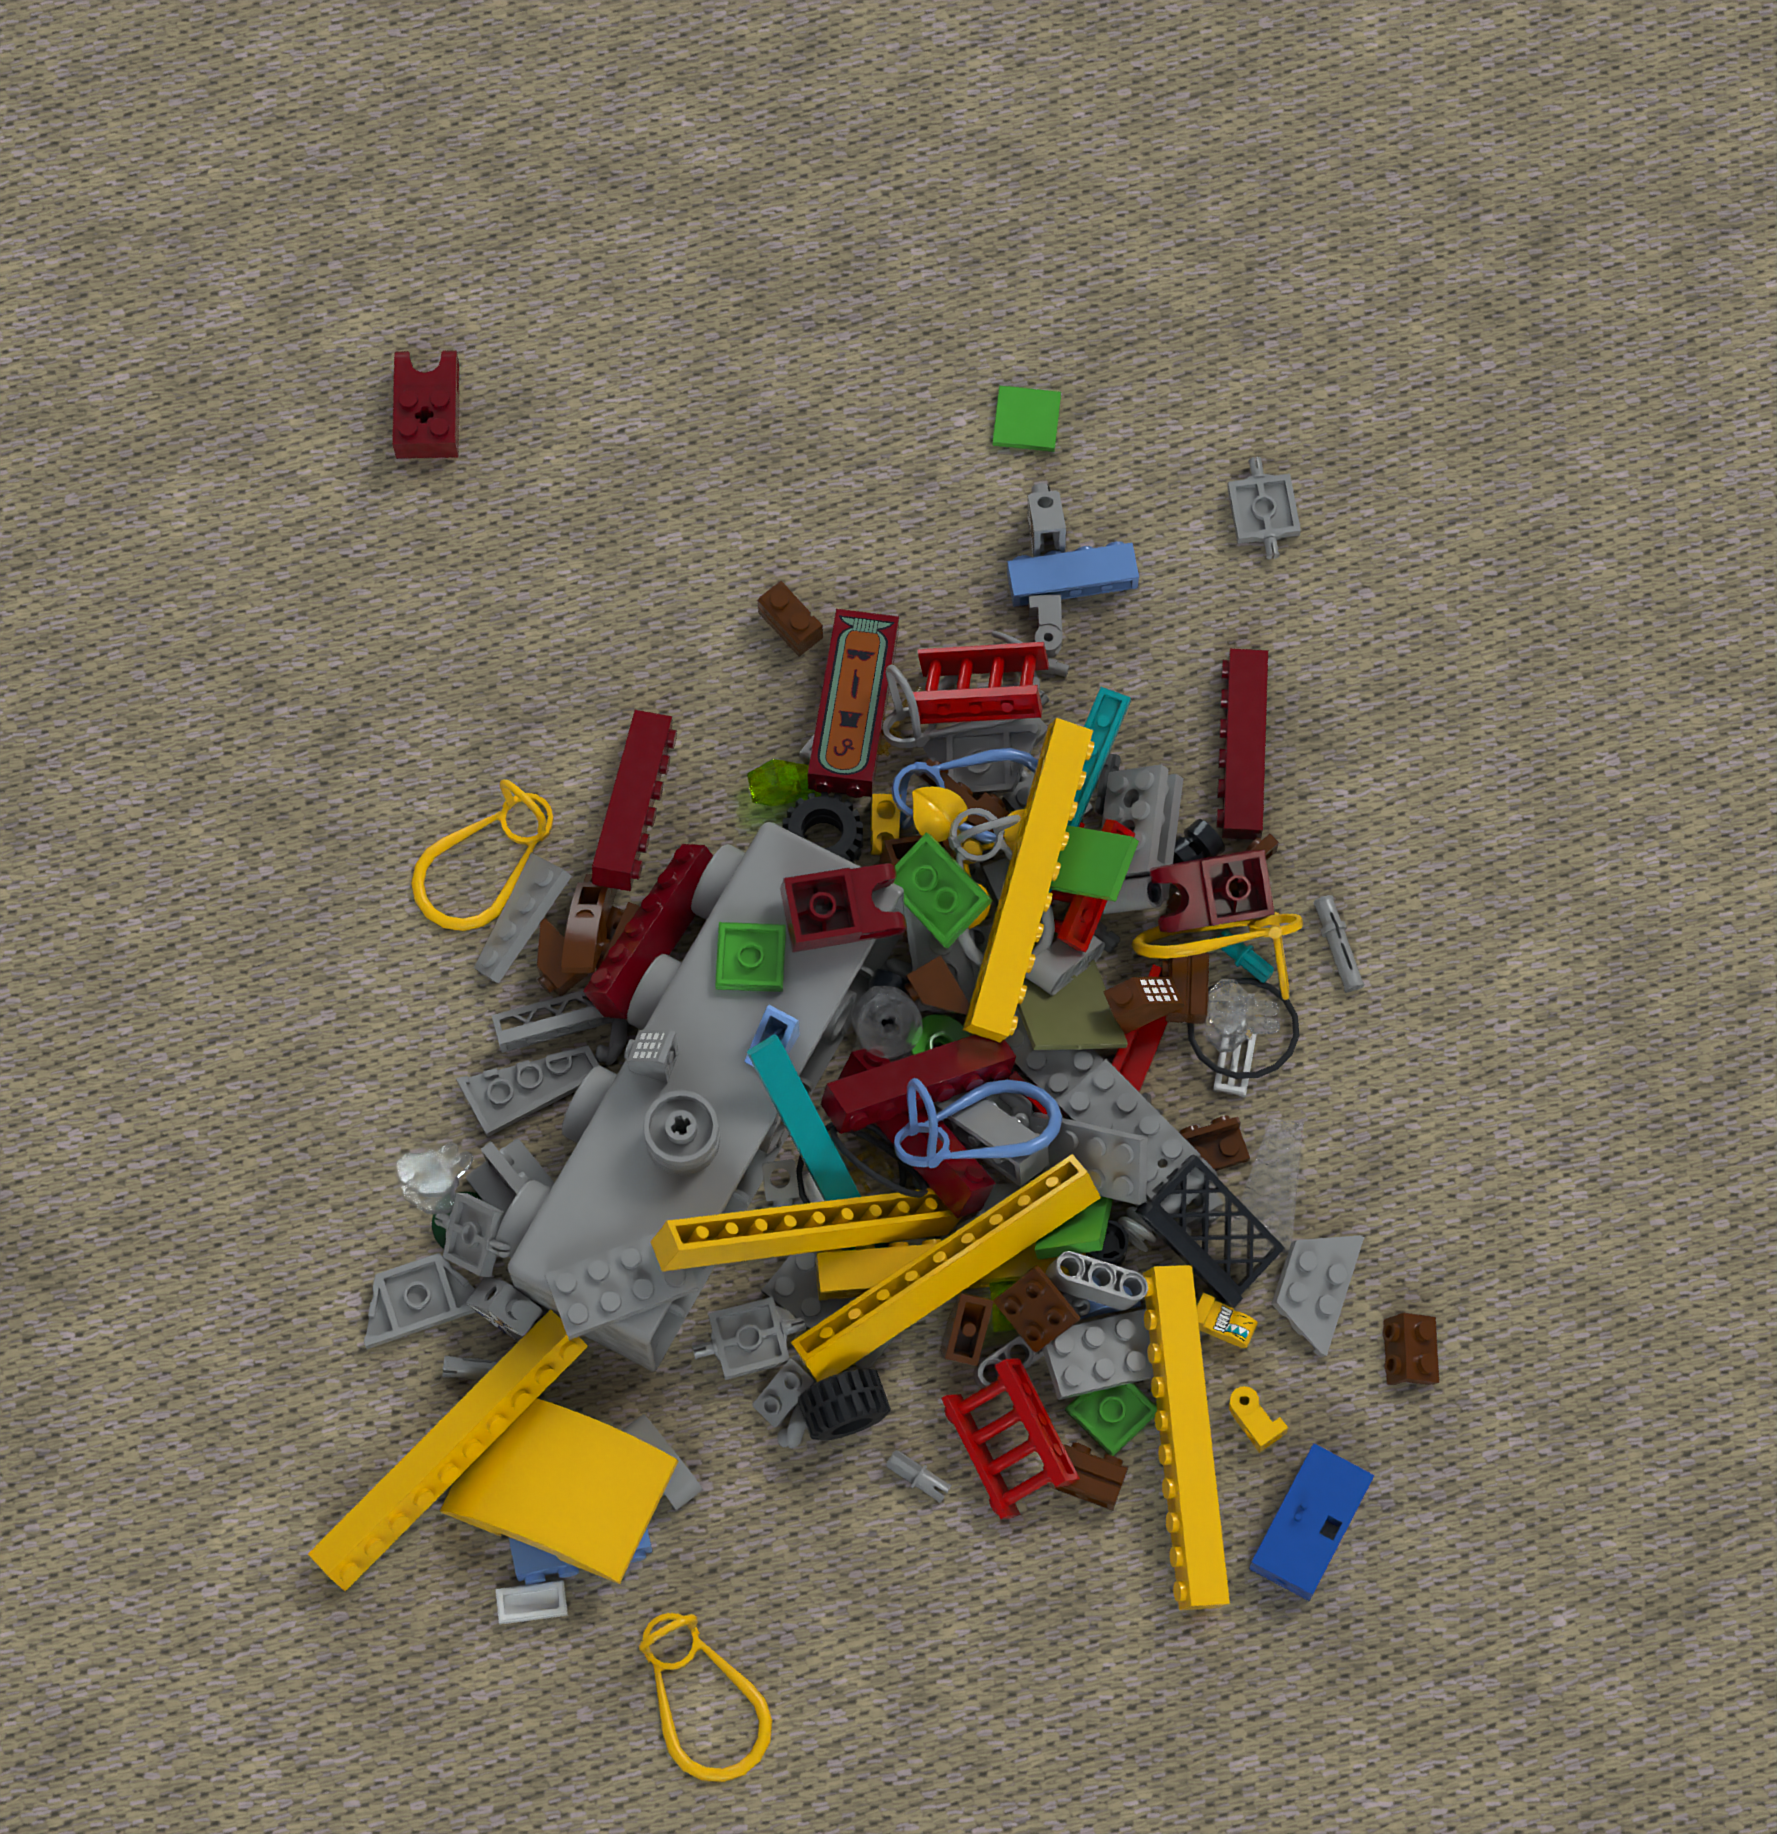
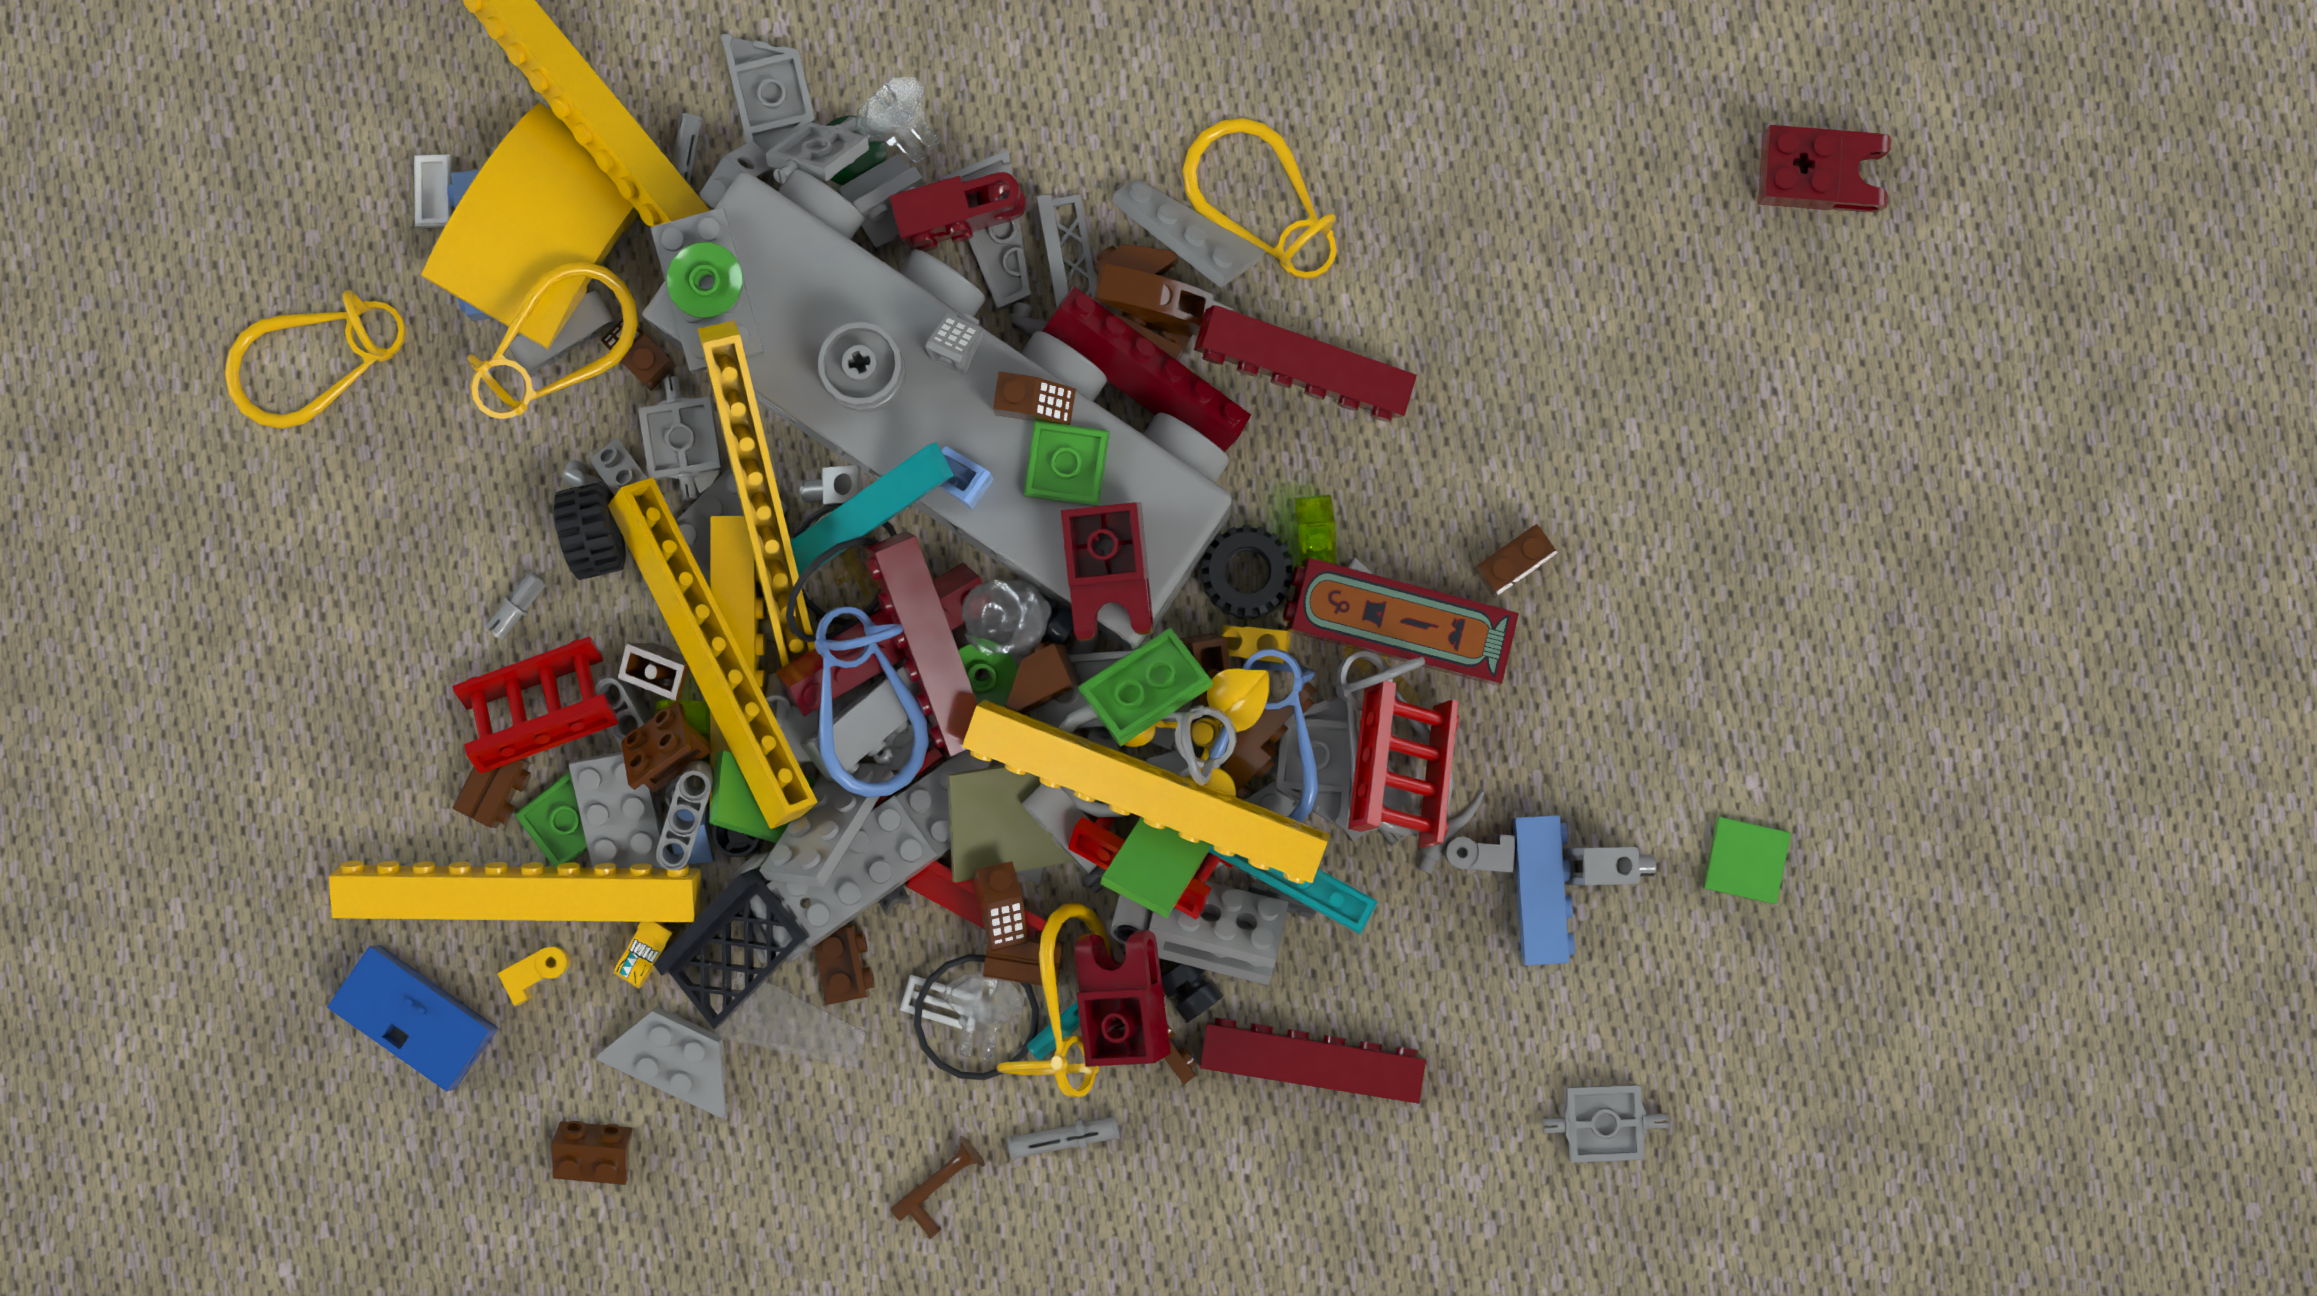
camera: 100 degrees right, 15 degrees up
none -> yellow animal [467,261,638,419]
none -> reddish brown slope [601,318,676,391]
none -> bright green dish [666,242,743,318]
none -> dark red brick [889,172,1026,252]
none -> reddish brown piece [890,1136,985,1239]
none -> reddish brown slope [993,371,1076,425]

